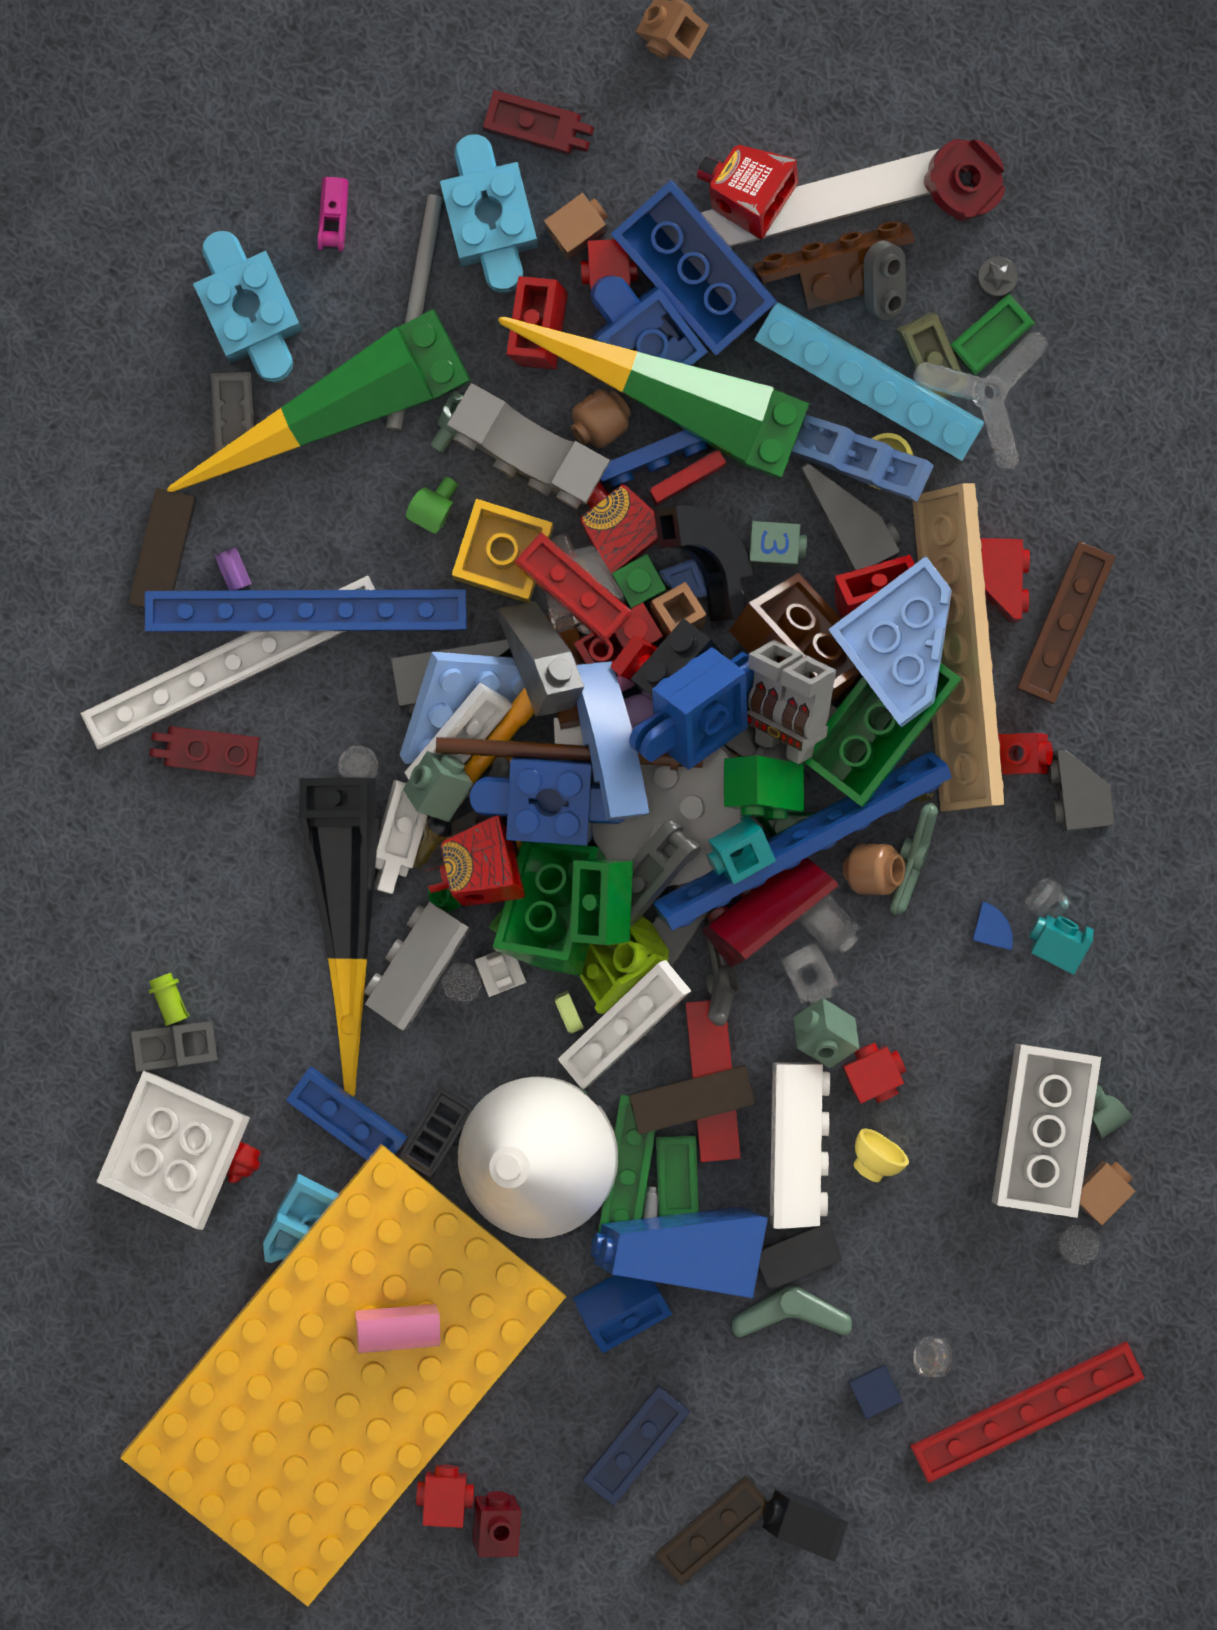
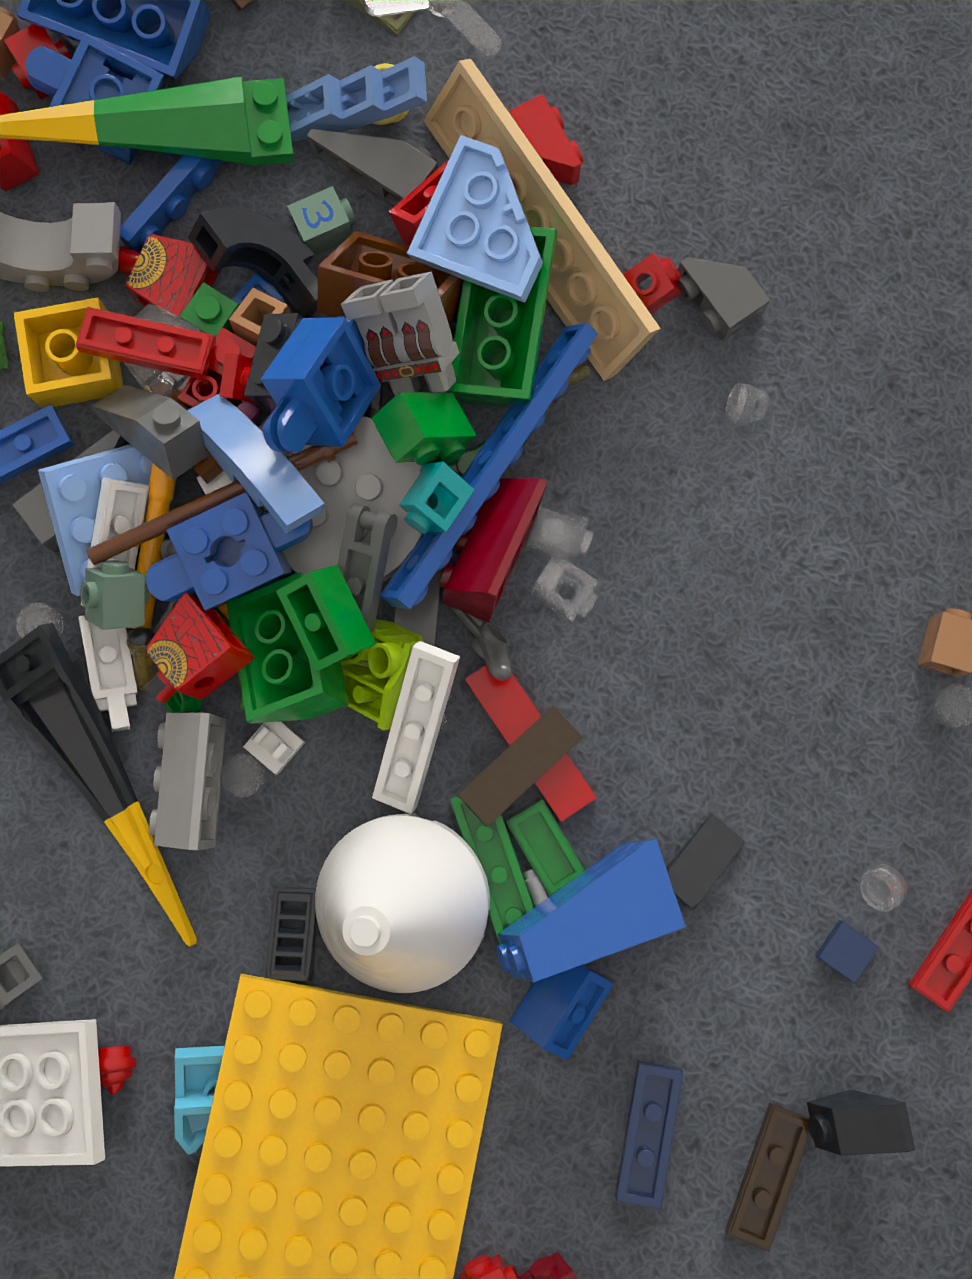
camera: 25 degrees left, 5 degrees down
blue plate [285,1066,408,1160] -> none
bright pink brick [355,1304,440,1353] -> none
yellowish green tile [554,990,584,1034] -> none
medium nougat head [570,389,631,449] -> none
red tile [649,450,726,506] -> none
sand green piece [732,1284,852,1337] -> none
medium azure brick [755,302,984,461] -> none
white slope [770,1062,830,1229] -> none
sand green brick [793,998,859,1068] -> none
red brick [841,1042,907,1104] -> none
medium nougat head [843,843,905,895] -> none
light yellow piece [853,1128,909,1182] -> none
sand green piece [890,803,938,915] -> none
blue tile [972,902,1013,950] -> none
white slope [992,1043,1101,1218] -> none
reddish brown plate [1016,541,1116,704] -> none
teal brick [1028,915,1094,975] -> none
sand green piece [1092,1085,1133,1139] -> none

